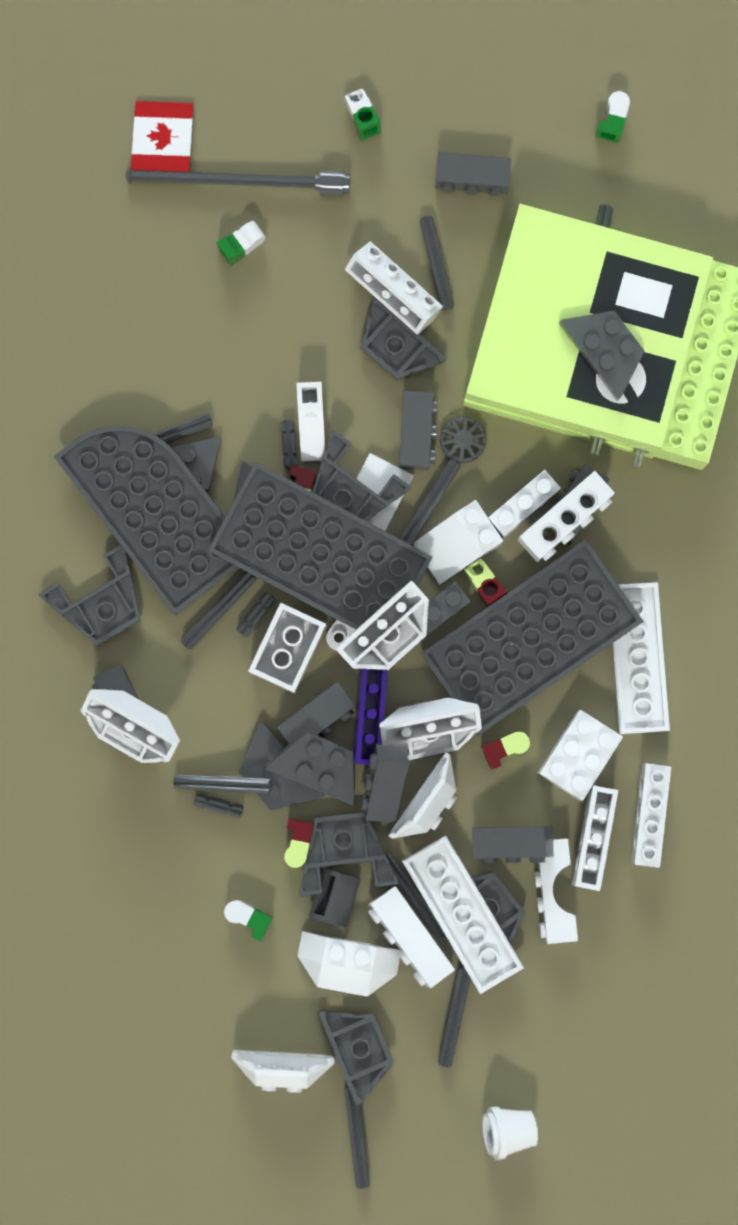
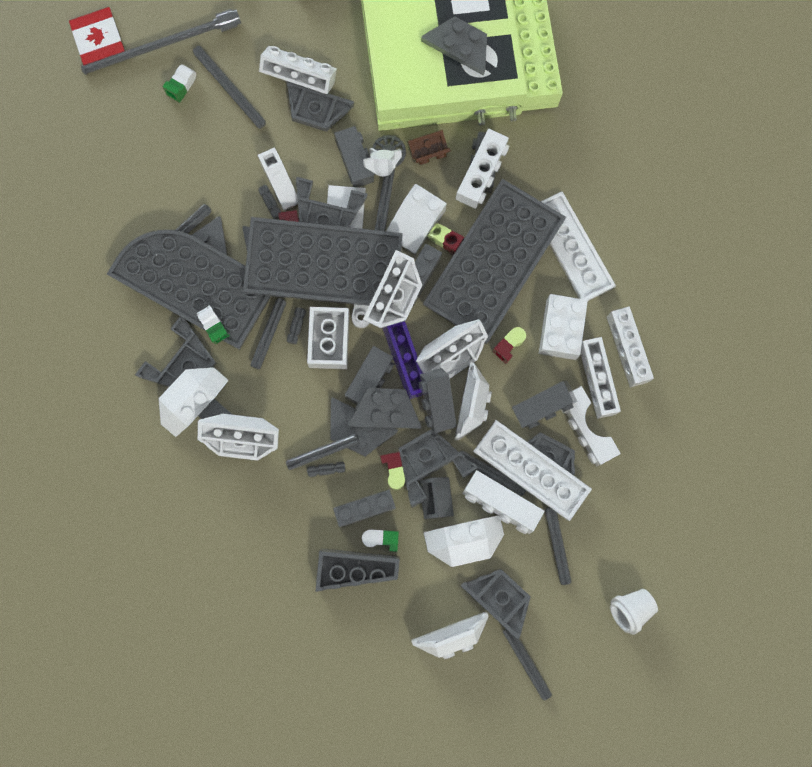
camera: 25 degrees left, 5 degrees down
dark grey axle [420,216,454,311] -> none
white arch [488,470,561,540] -> none
none -> white wedge [159,367,229,437]
none -> dark grey axle [193,46,266,129]
none -> leg [196,306,230,344]
none -> dark grey wedge [315,549,400,592]
none -> dark grey brick [333,489,396,528]
none -> white piece [363,148,402,177]
none -> reddish brown bracket [407,130,451,165]

